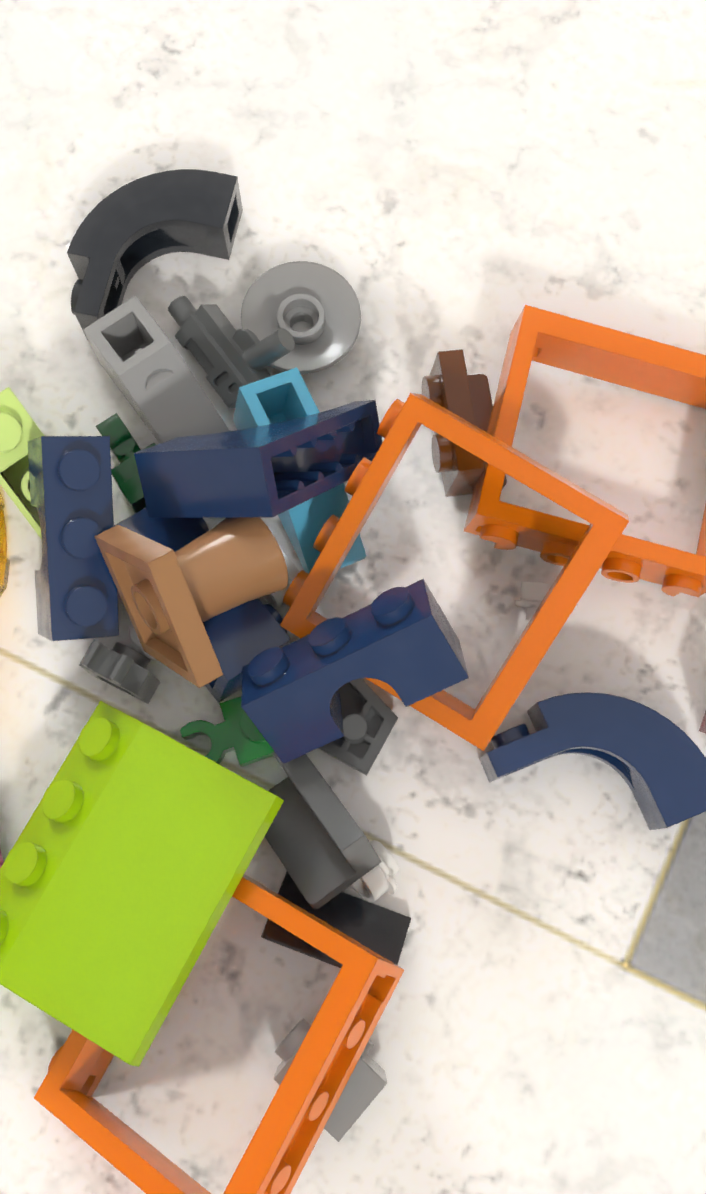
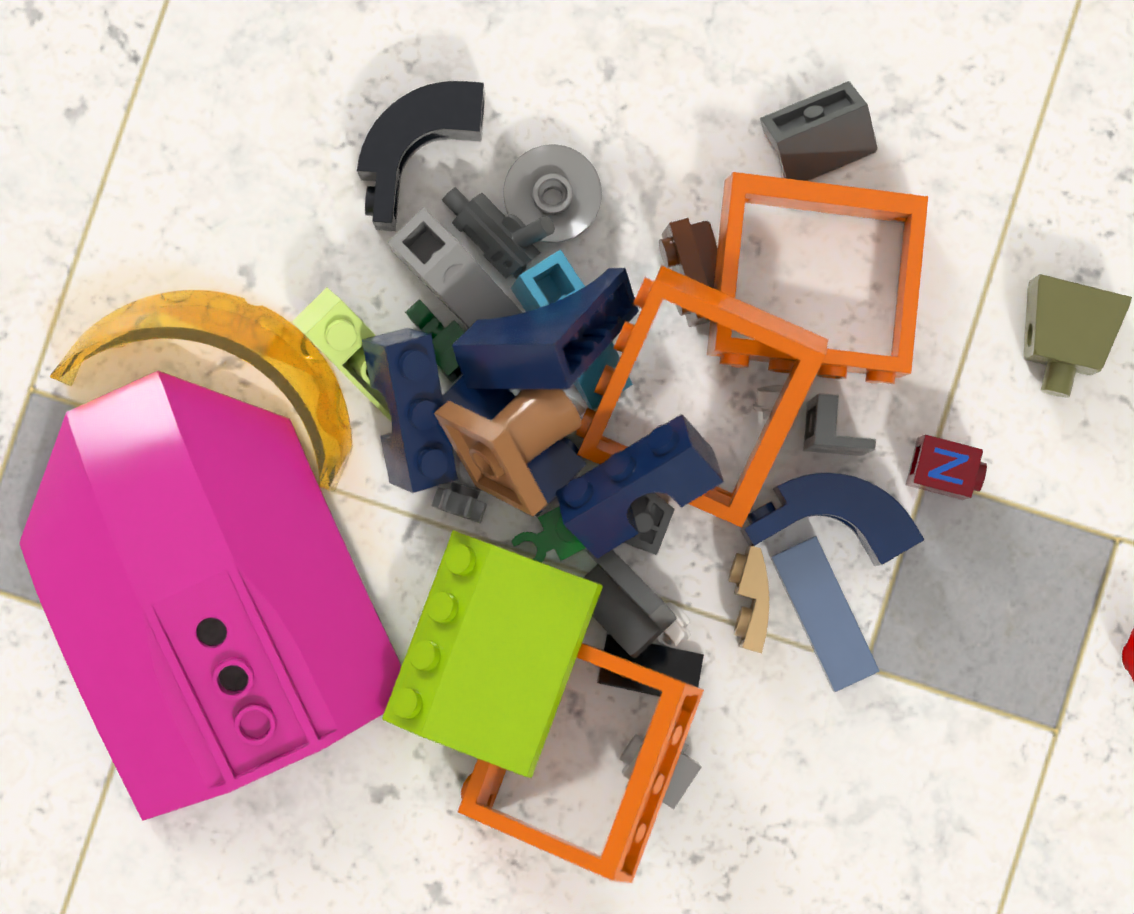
camera: 10 degrees left, 10 degrees up
none -> tan slope [728,546,769,653]
none -> dark grey panel [760,81,878,181]
none -> sand blue tile [770,536,880,692]
none -> dark grey panel [803,393,876,456]

